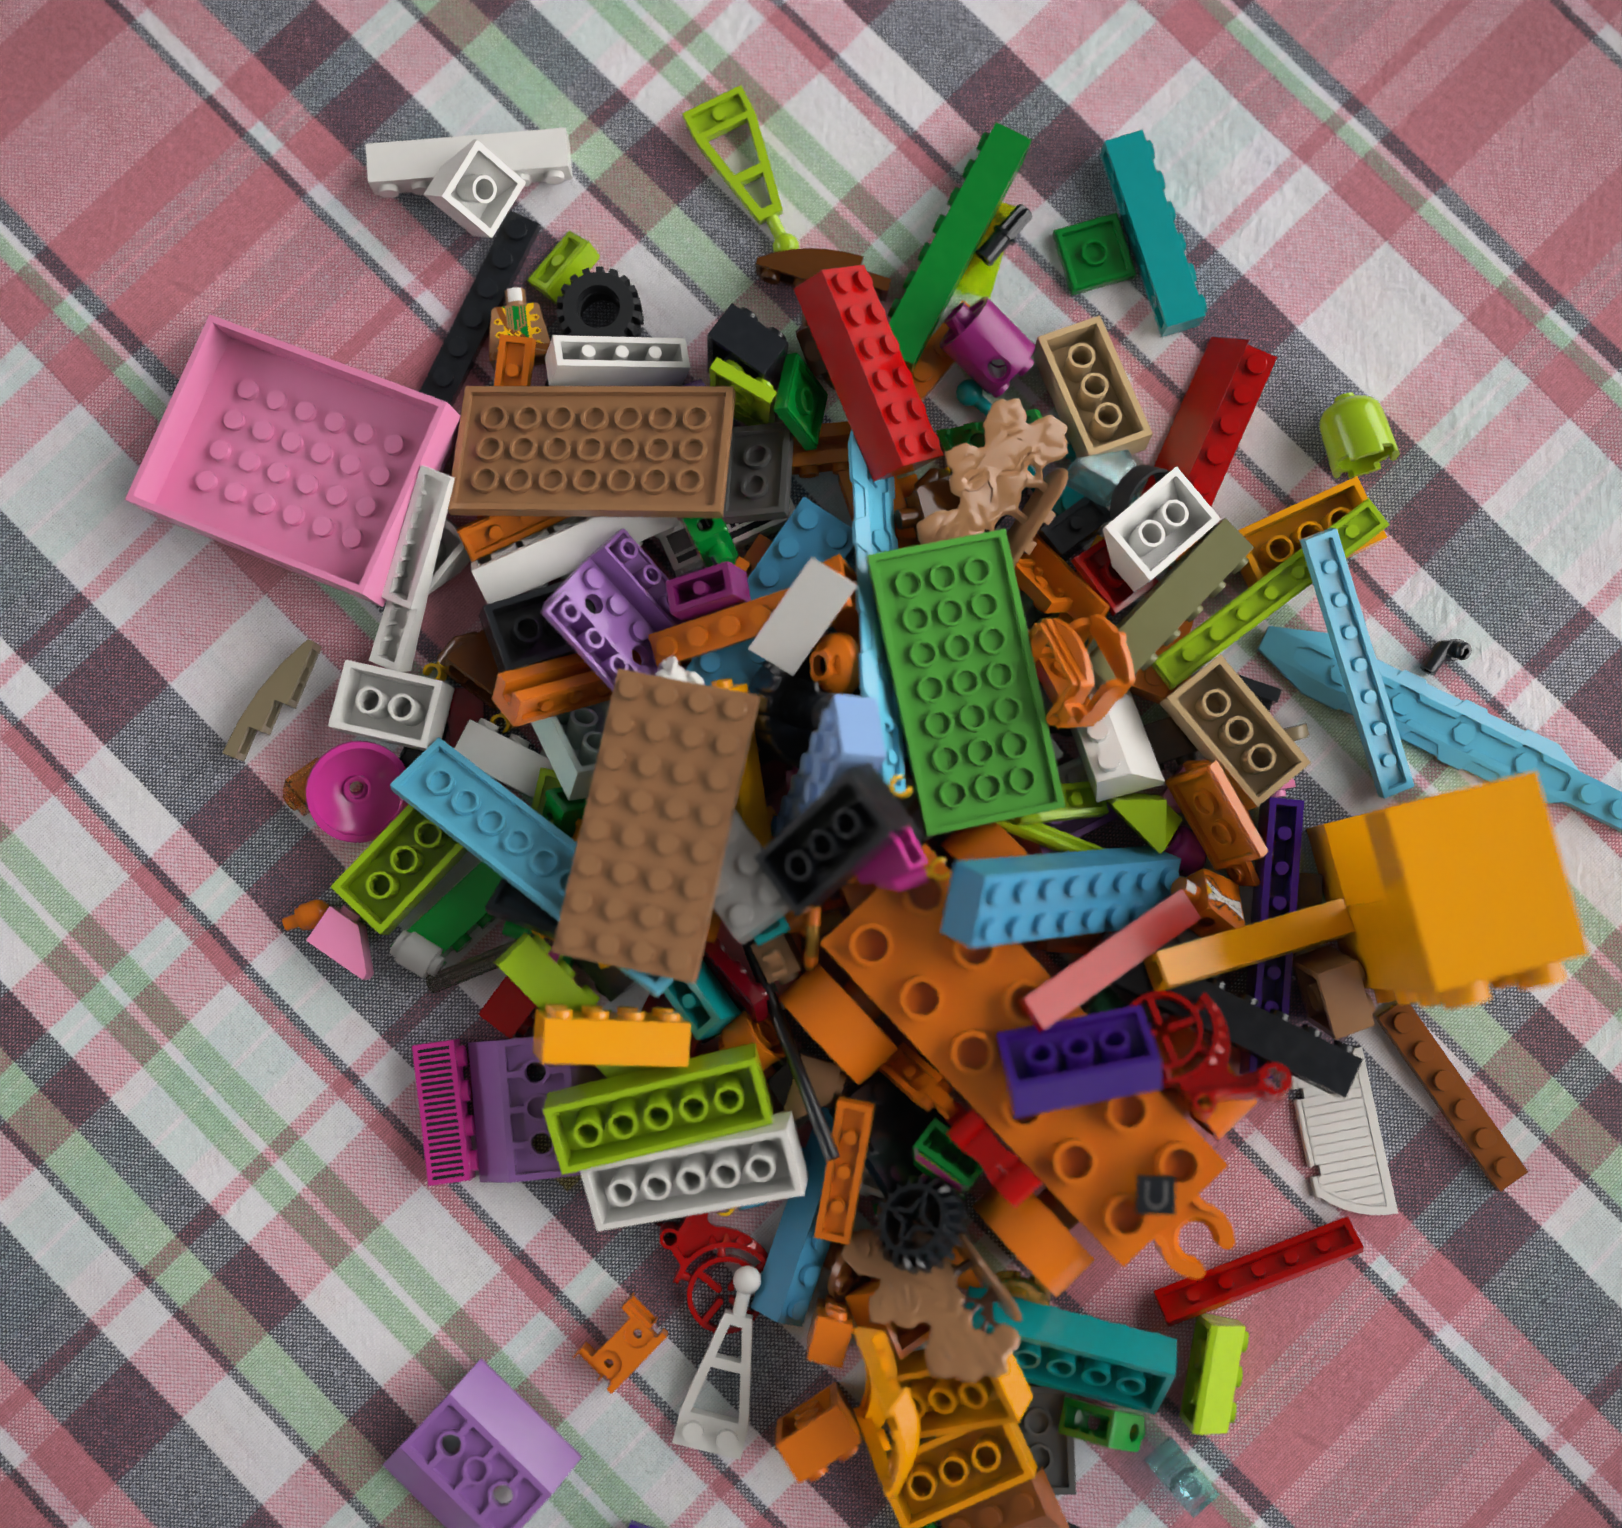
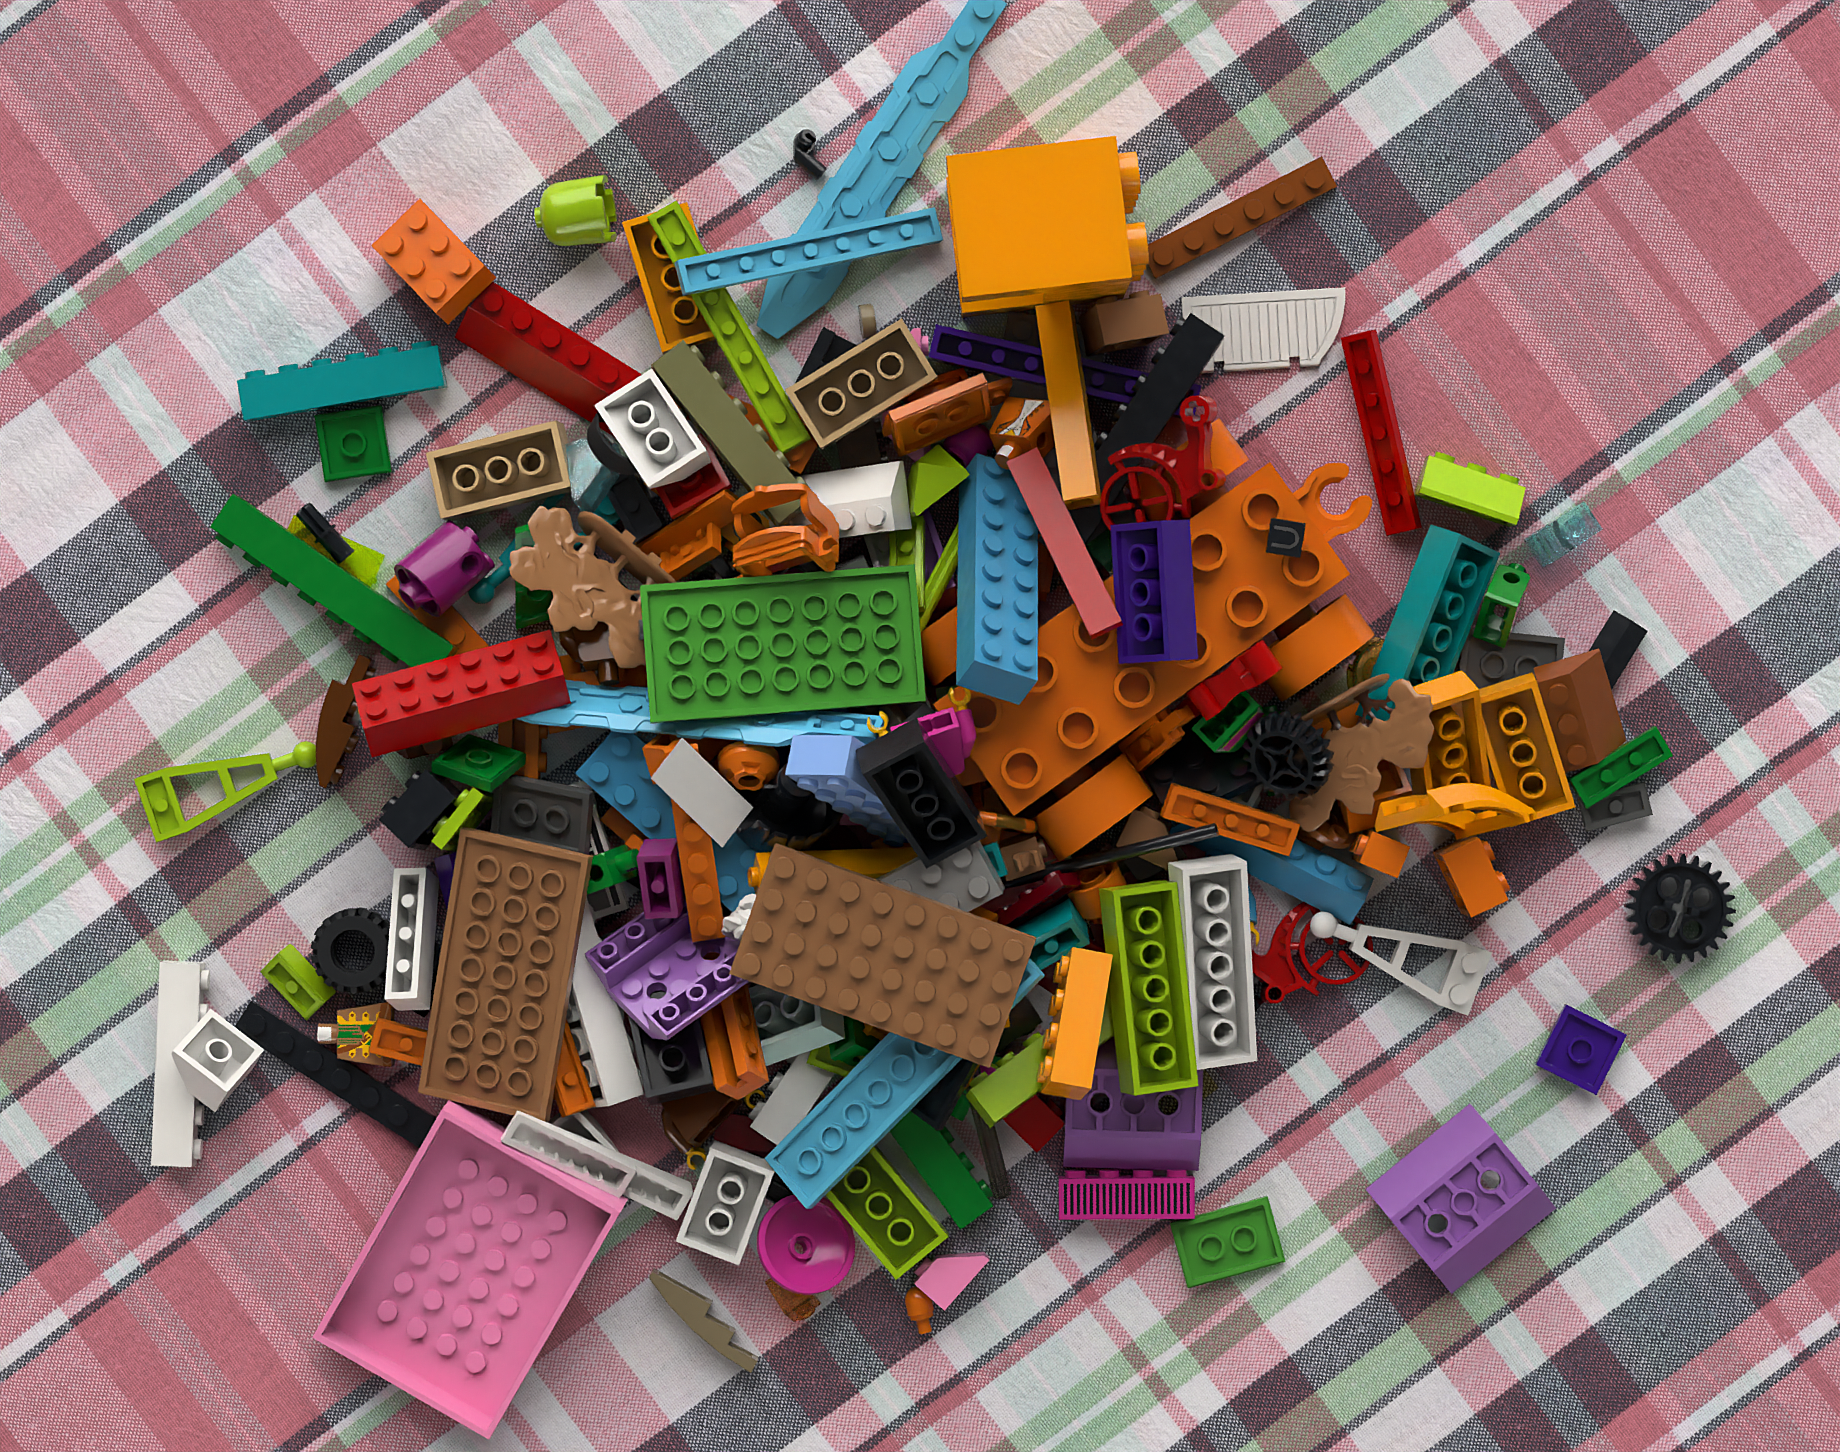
camera: 80 degrees left, 5 degrees up
light grey brick [389,930,445,979] -> none
orange piece [573,1292,669,1394] -> none
none -> orange brick [371,198,497,324]
none -> bright green tile [1169,1196,1286,1288]

